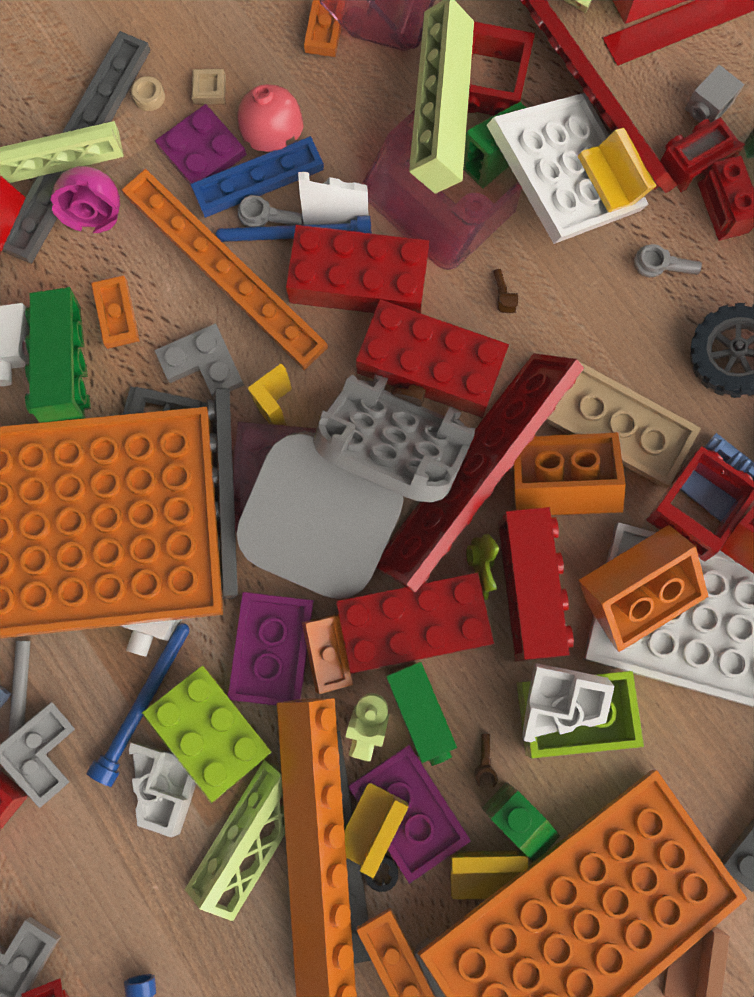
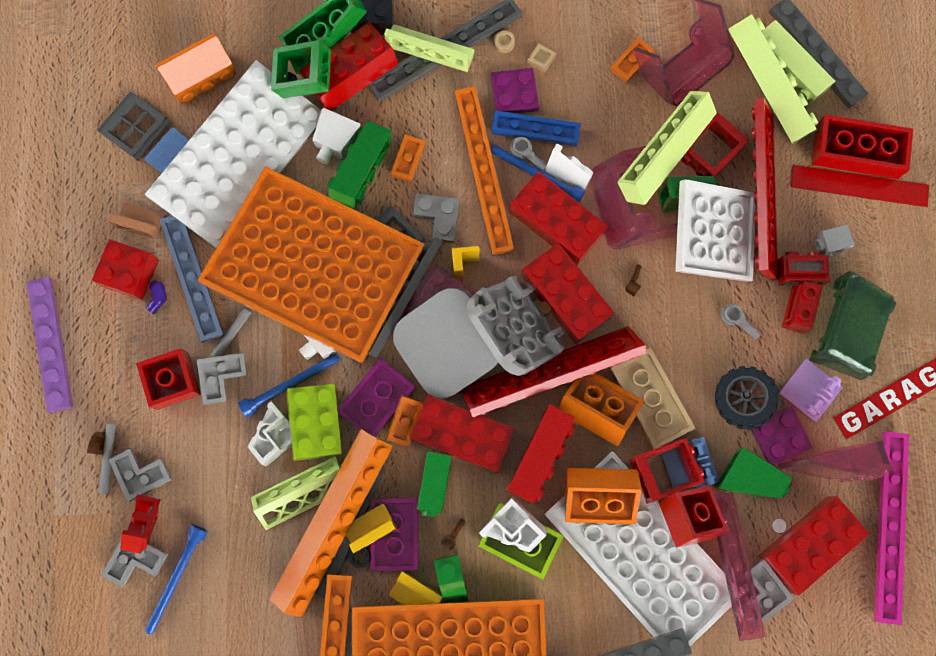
camera: 30 degrees right, 0 degrees up
dark pink cylinder [51,166,120,233] -> none
coral cylinder [237,84,304,152] -> none
yellowish green hips [345,693,390,761] -> none
lime plate [466,534,499,600] -> none
yellow panel [578,128,656,212] -> none

